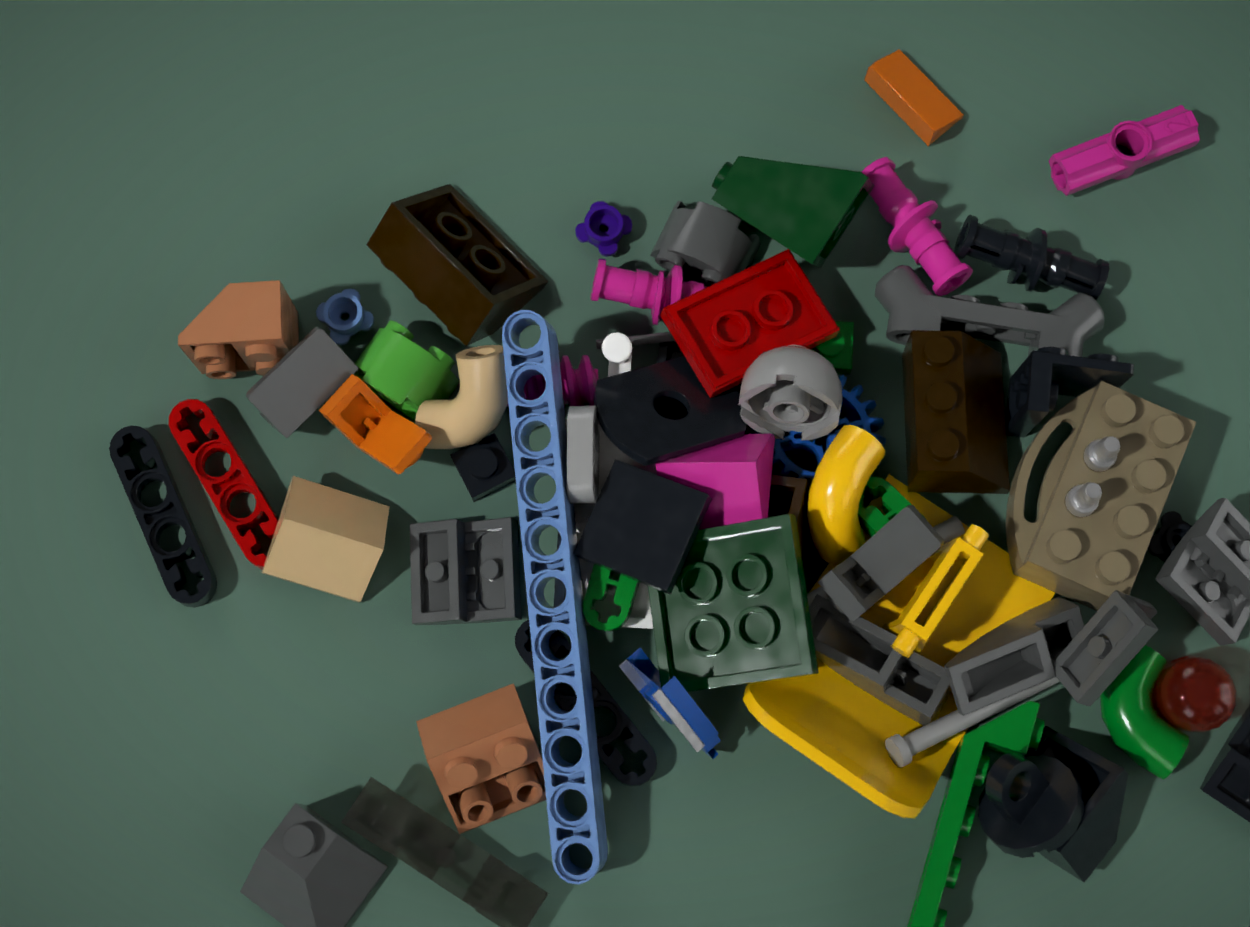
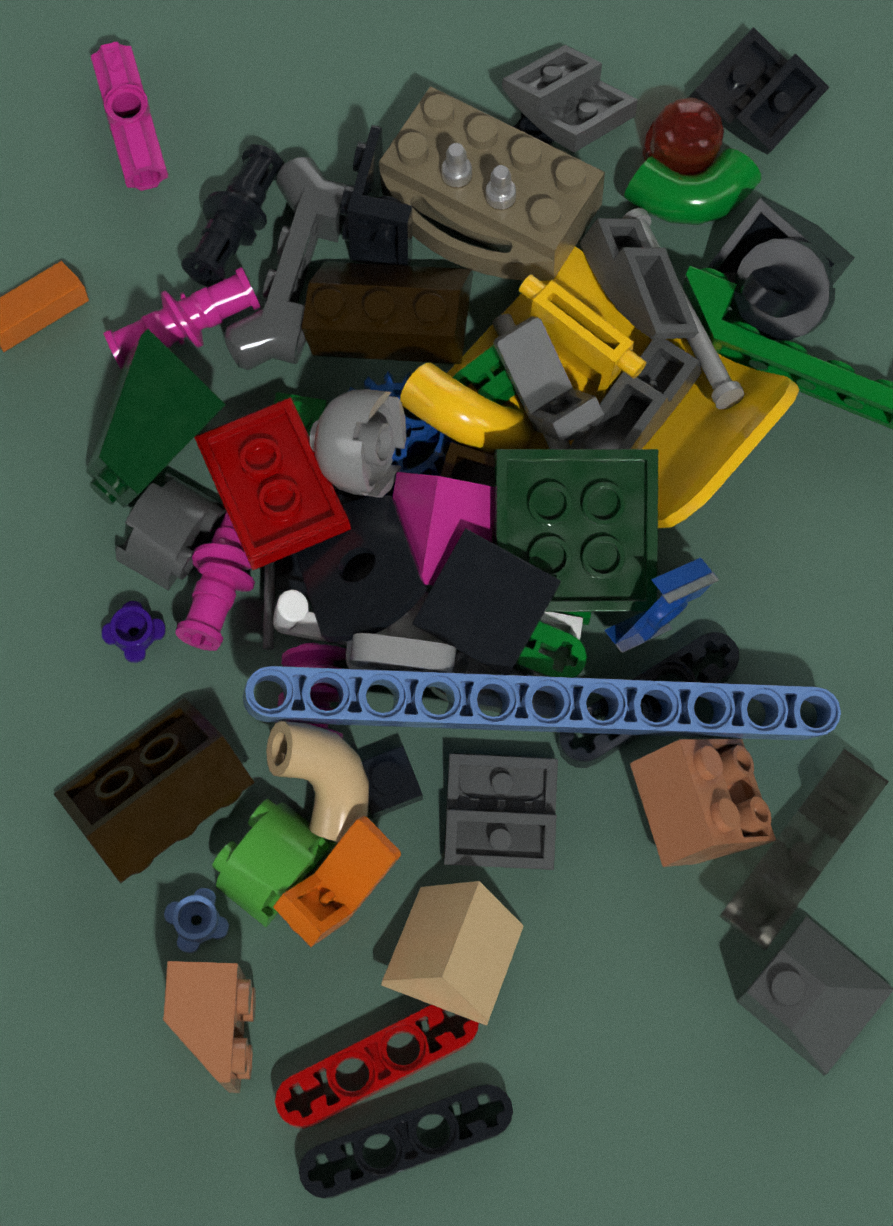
camera: 85 degrees left, 5 degrees down
dark grey panel [246,327,359,438] -> none
dark grey panel [1052,590,1159,707] -> none

